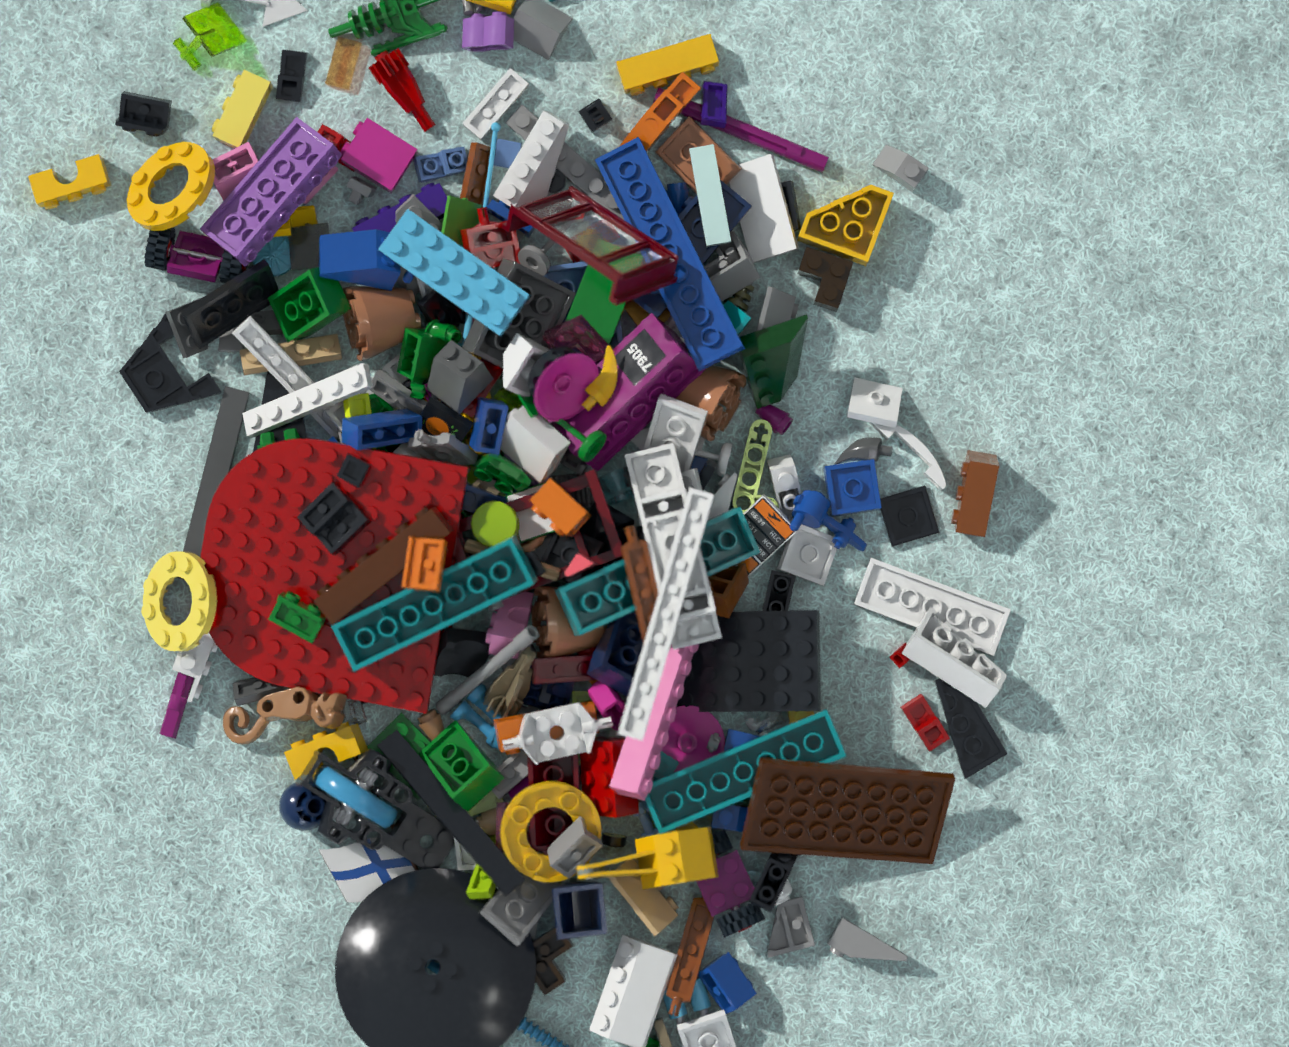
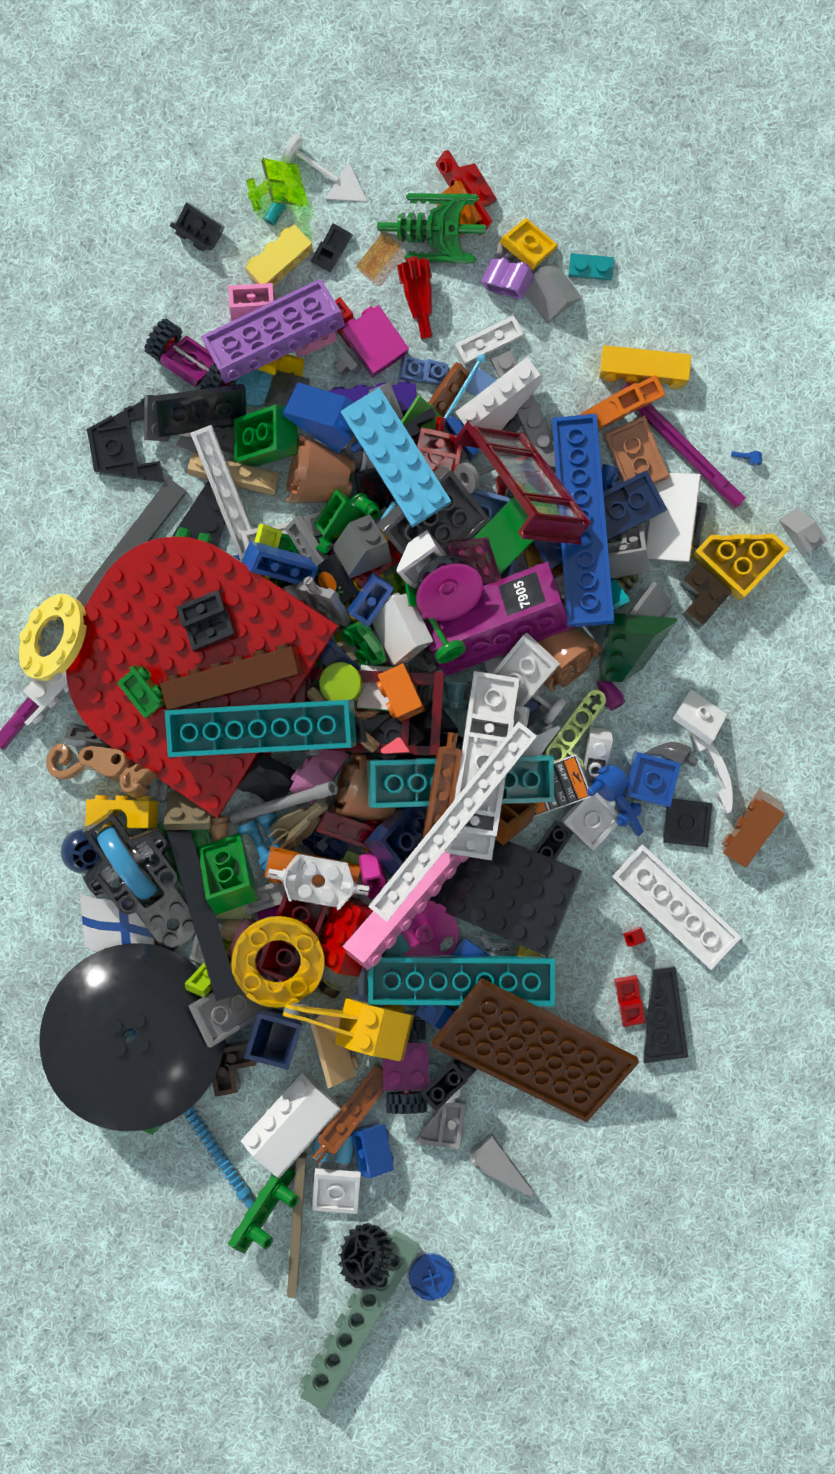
camera: 20 degrees right, 0 degrees up
yellow arch [28,154,111,209] -> none
yellow plate [127,142,215,231] -> none
white plate [242,363,374,438] -> none
black tile [337,453,371,488] -> none
orange plate [402,537,447,592] -> none
light grey panel [547,816,603,878] -> none
black tile [578,98,612,133] -> none
yellow bar [581,346,618,411] -> none
light aqua tile [689,144,731,247] -> none
dark purple tile [701,81,728,128] -> none
white wedge [902,607,1007,708] -> none
none -> dark tan plate [164,791,212,830]
none -> teal pin [263,195,287,226]
none -> black slope [405,408,436,440]
none -> blue hand [731,451,762,466]

